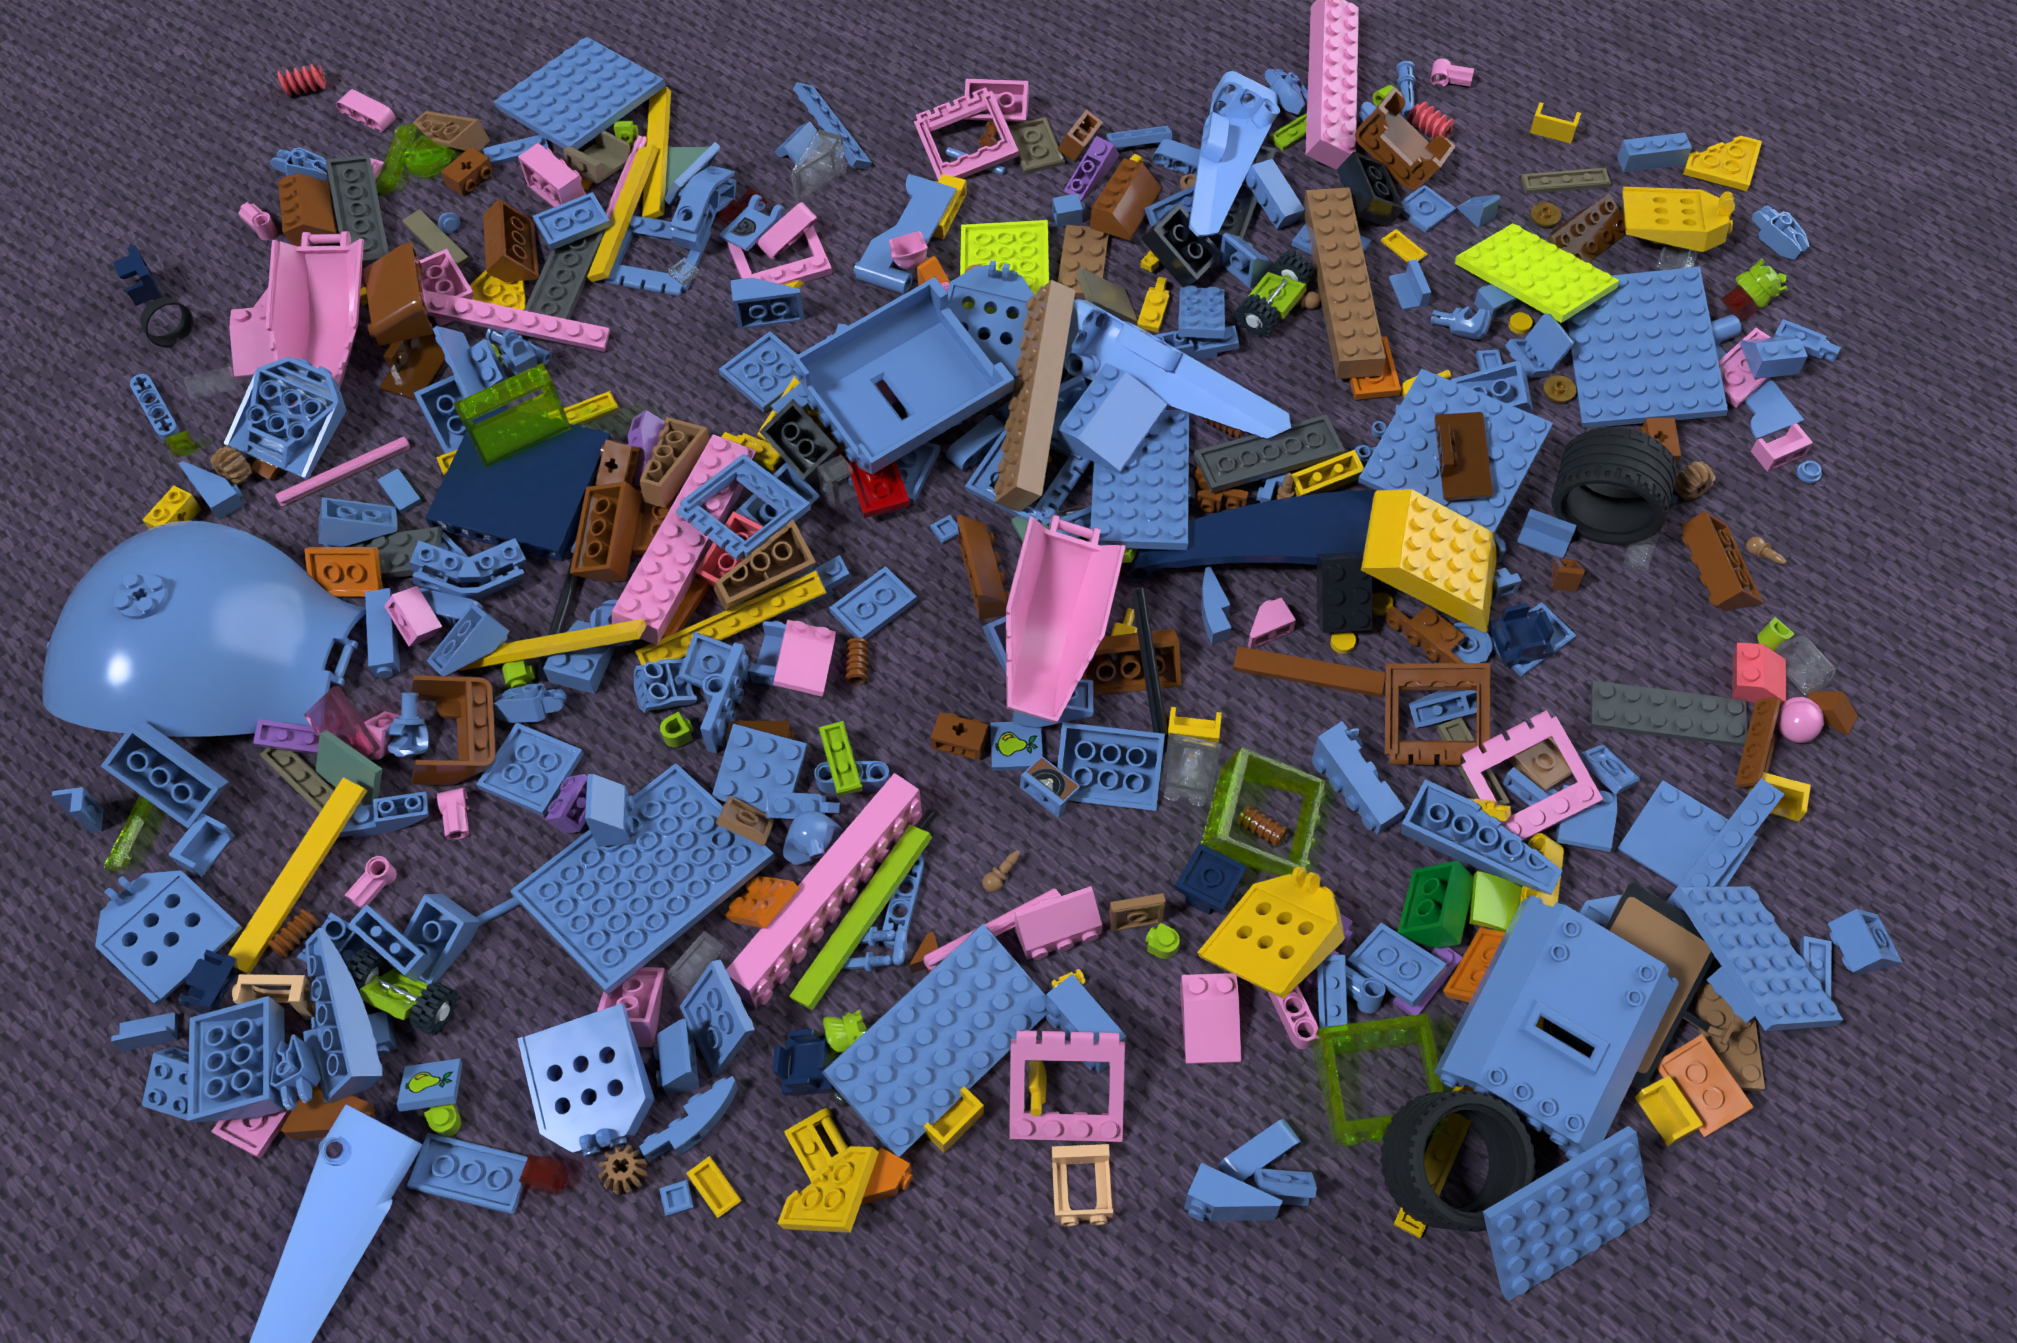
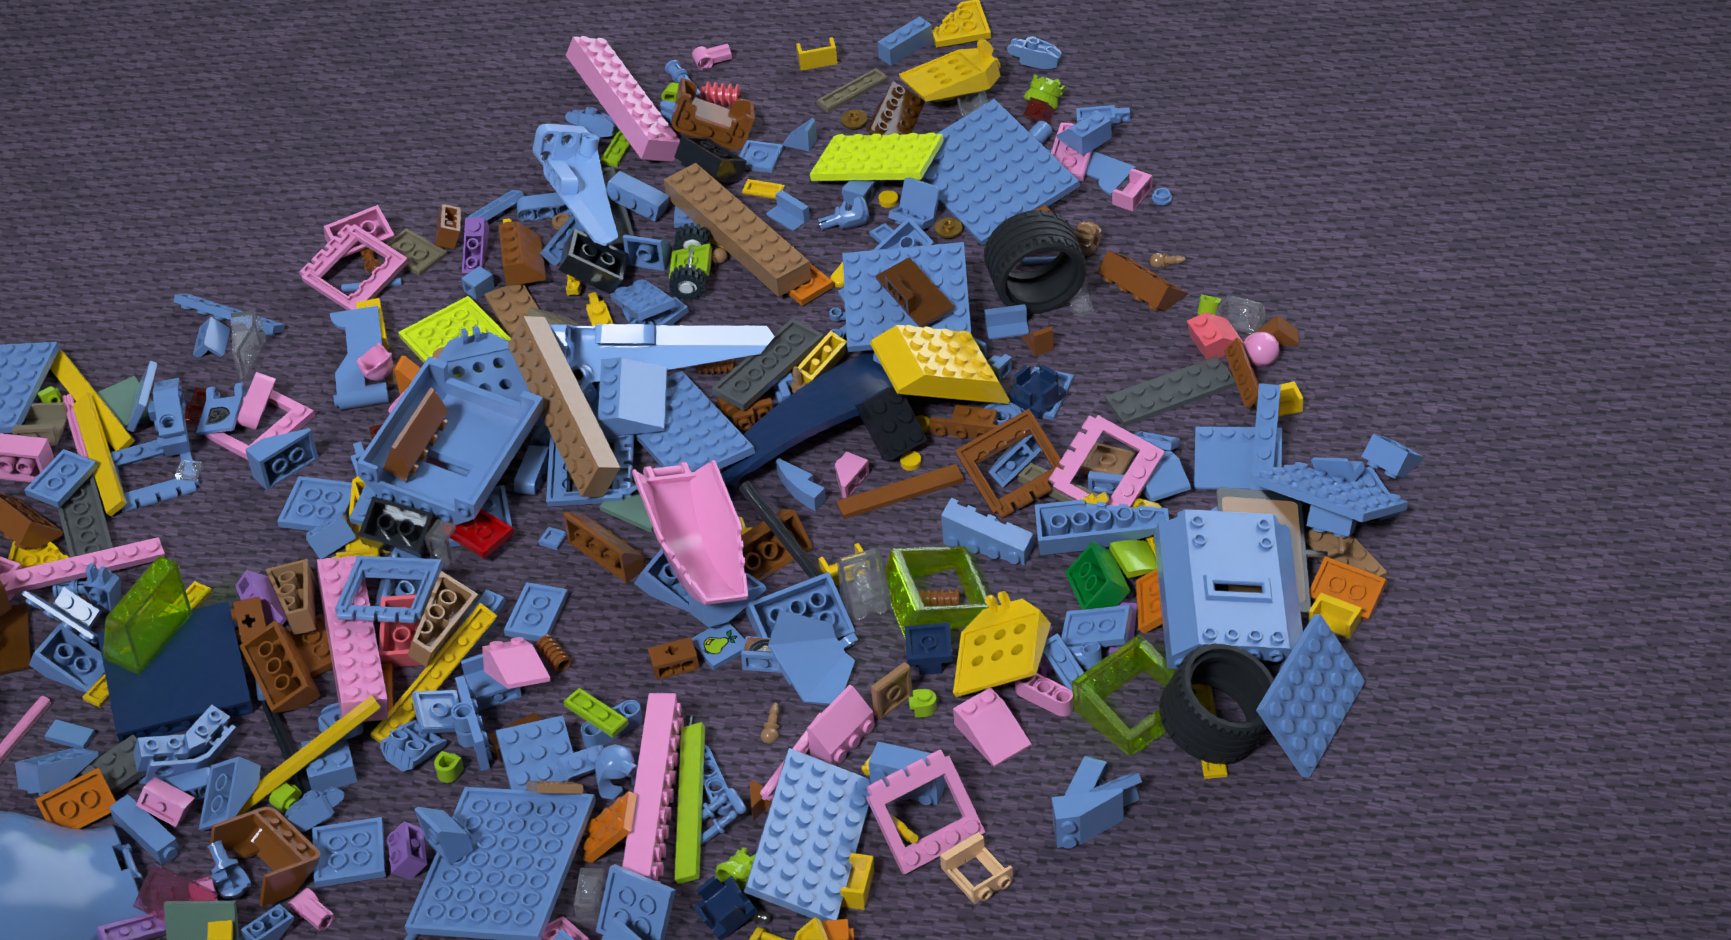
camera: 30 degrees left, 15 degrees down
none -> medium blue panel [306,511,356,559]
none -> dark orange slope [383,388,449,482]
none -> medium blue panel [768,610,858,705]
none -> medium blue panel [1311,457,1365,482]

